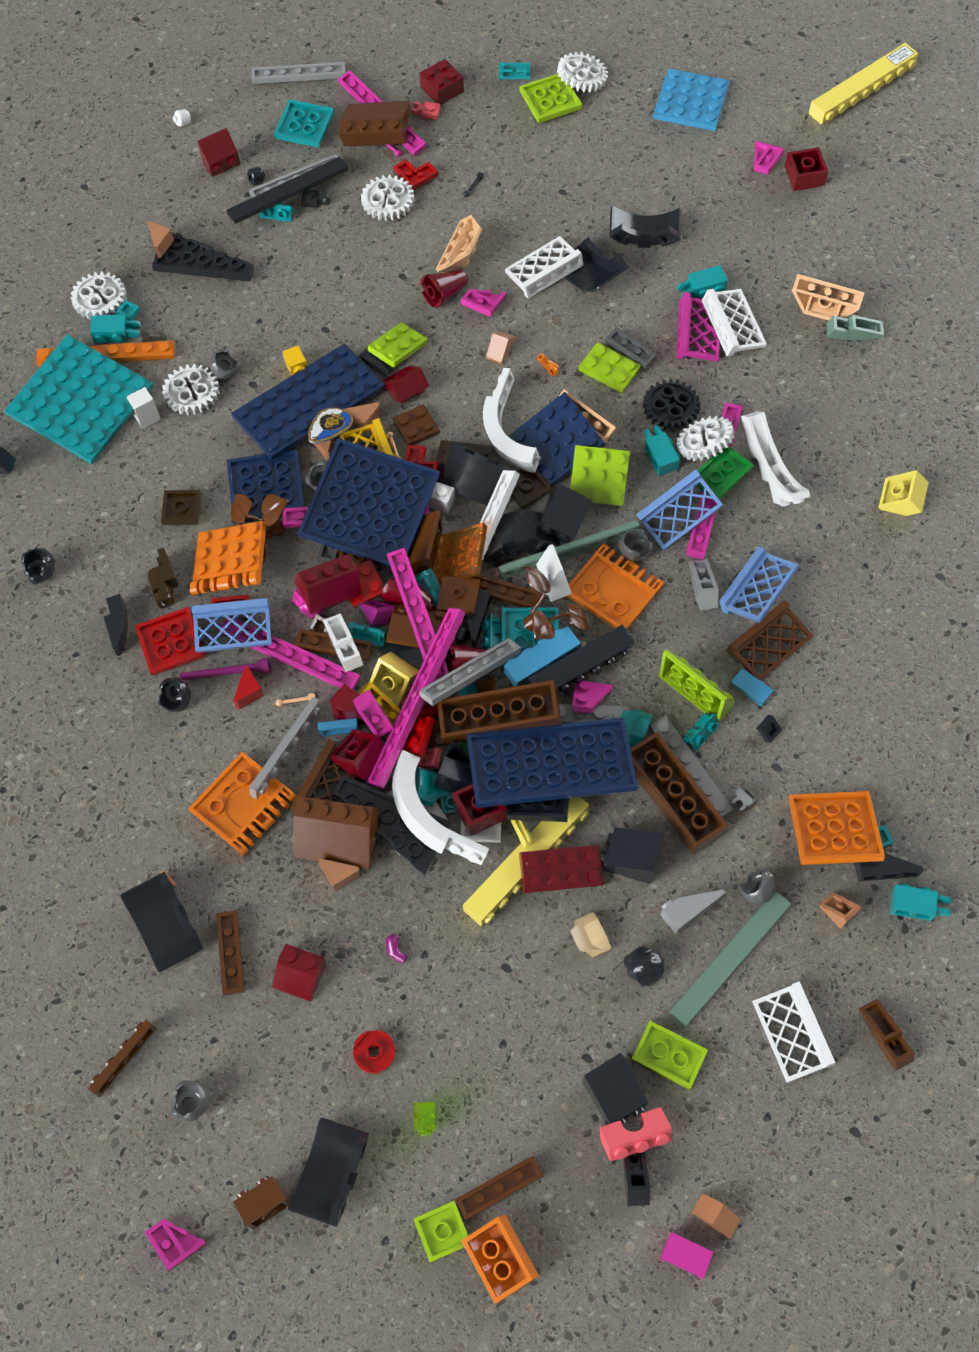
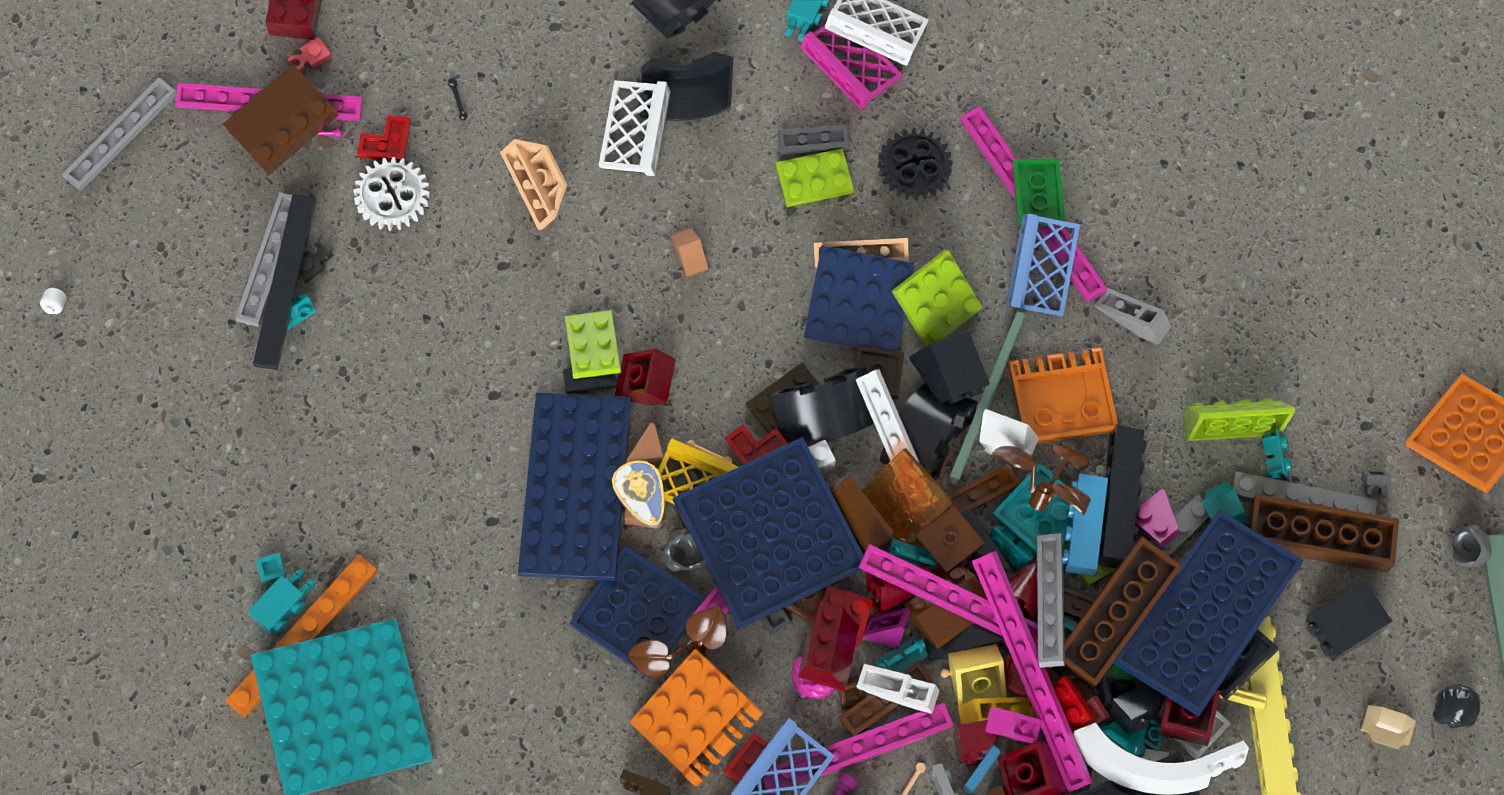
camera: 55 degrees left, 5 degrees up
white gear [71,271,127,319] -> none
white panel [127,387,161,429] -> none
nougat slope [147,221,174,258] -> none
black wing [152,232,254,282] -> none
dark brown plate [161,490,201,525] -> none
white gear [162,364,220,416] -> none
dark red slope [197,128,241,177] -> none
dark grey hair [209,349,241,379] -> none
black piece [247,167,265,185] -> none
teal plate [274,99,335,148] -> none
yellow brick [282,345,307,376] -> none
reddish brown plate [392,404,440,446] -> none
dark red cone [420,269,468,308] -> none
dark pink wing [461,289,506,317] -> none
white arch [483,368,540,473] -> none
dark red plate [519,845,604,894] -> none
orange arm [537,353,560,376] -> none
dark grey hair [618,529,654,562] -> none
teal hinge [643,425,681,476] -> none
light grey slope [660,890,726,935] -> none
white gear [676,416,735,461] -> none
medium blue fence [719,546,799,623] -> none
reddish brown fence [726,600,814,680] -> none
dark azure tile [730,668,774,707] -> none
white arch [741,411,810,506] -> none
black plate [756,715,782,743] -> none
light yellow slope [878,470,929,516] -> none

